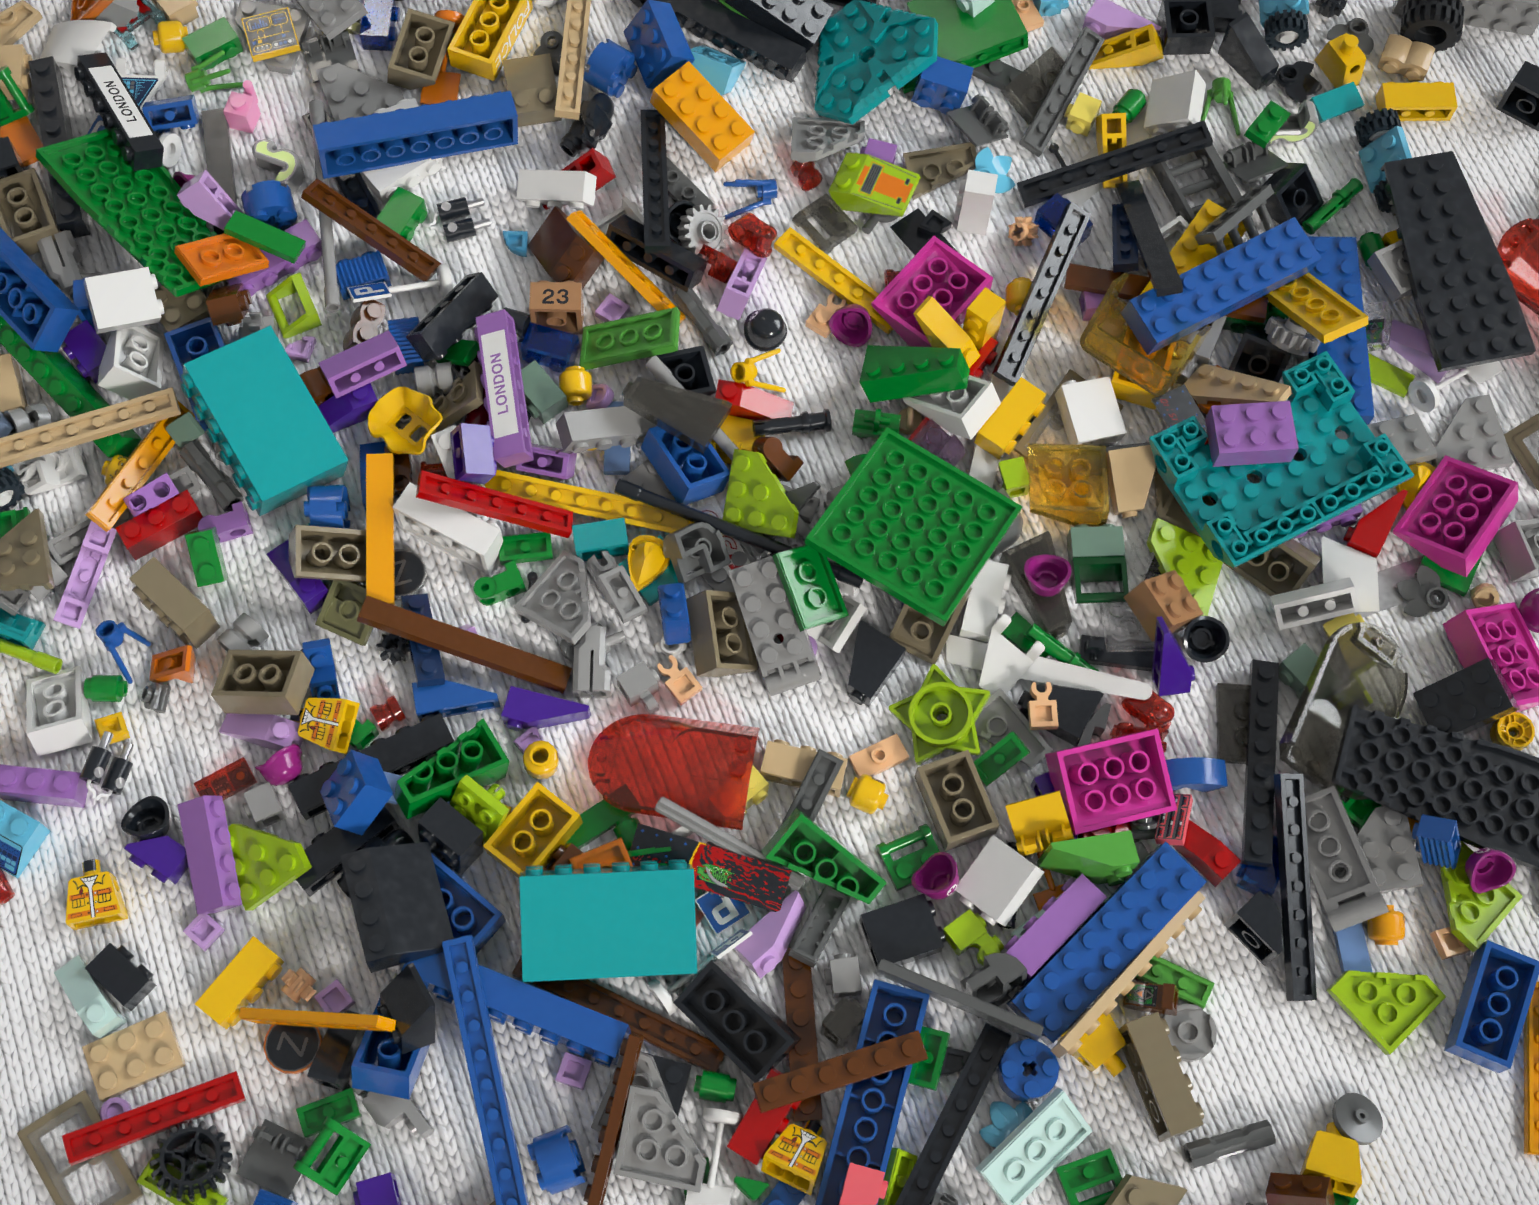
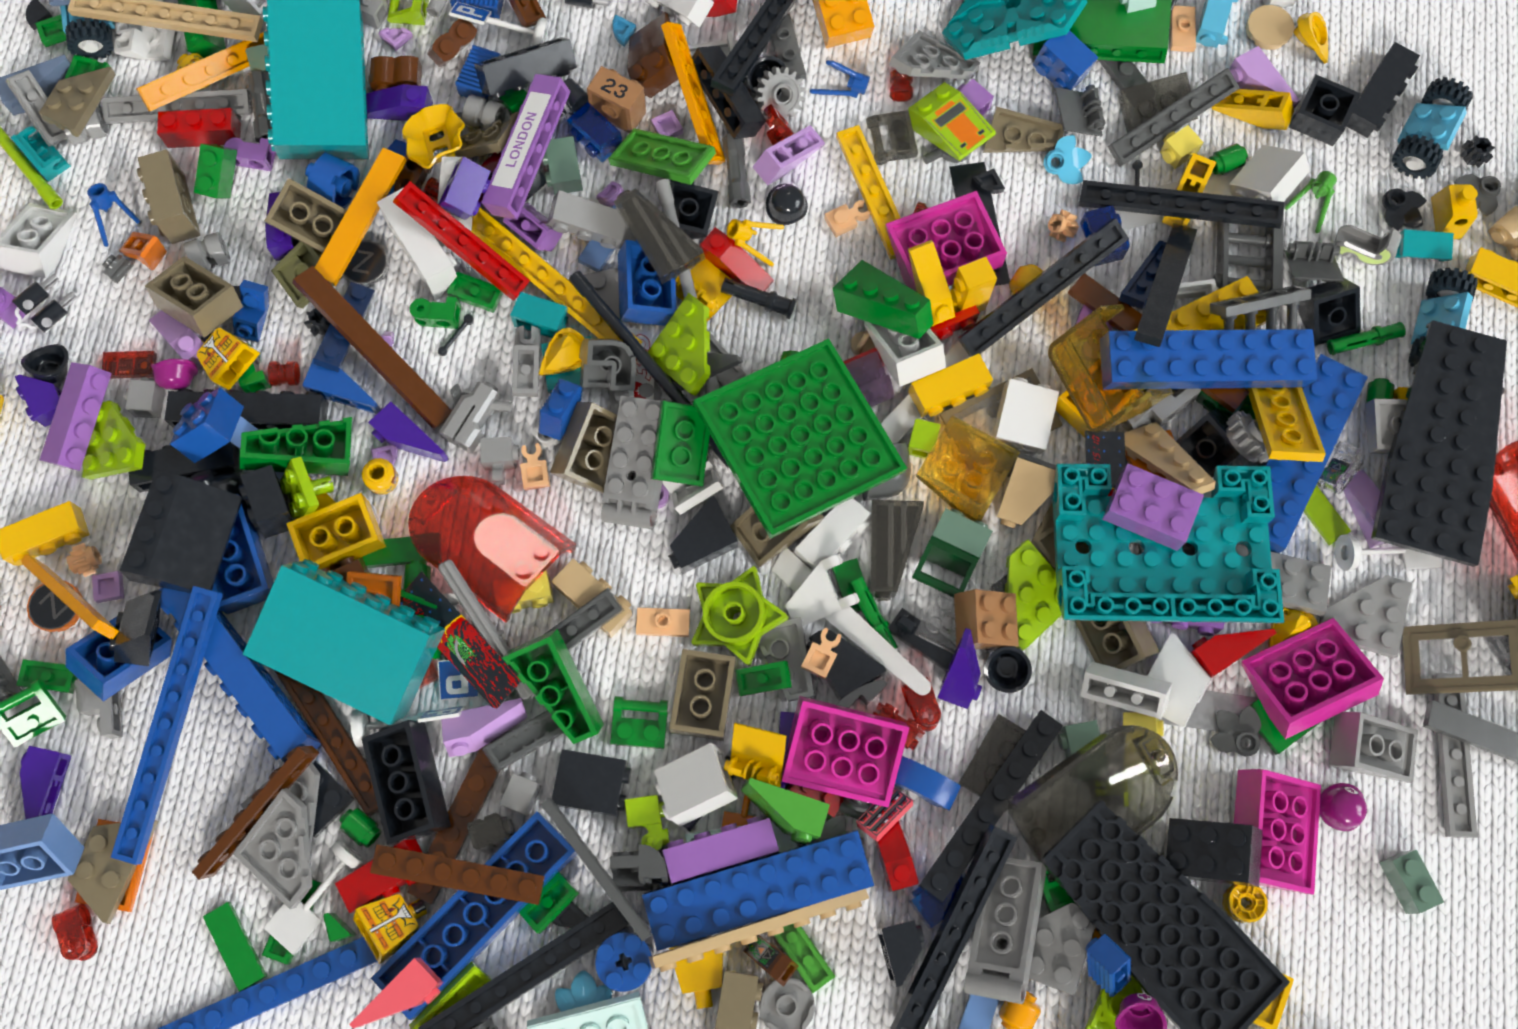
camera: 30 degrees right, 5 degrees up
lavender slope [53,521,117,629] -> none
green brick [84,675,128,702] -> none
yellow tile [94,712,130,744] -> none
medium lavender leg [123,473,179,517] -> none
lavender tile [183,914,225,952] -> none
black slope [307,1010,365,1091] -> none
medium lavender brick [318,330,407,398] -> none
light grey plate [514,550,592,645] -> none
blue brick [527,1125,587,1195] -> none
lavender tile [555,1052,593,1090] -> none
yellow head [559,366,592,406] -> none
clear red piece [728,213,777,258] -> none
reddish brown leg [752,437,804,482] -> none
magenta helmet [829,304,872,347] -> none
yellow head [846,774,889,814] -> none
green hips [852,408,901,439] -> none
magenta helmet [911,852,959,900] -> none
white brick [954,170,998,236] -> none
magenta helmet [1024,554,1071,597] -> none
black slope [1218,12,1279,91] -> none
green plate [1244,100,1291,149] -> none
tan tile [1470,583,1499,608] -> none

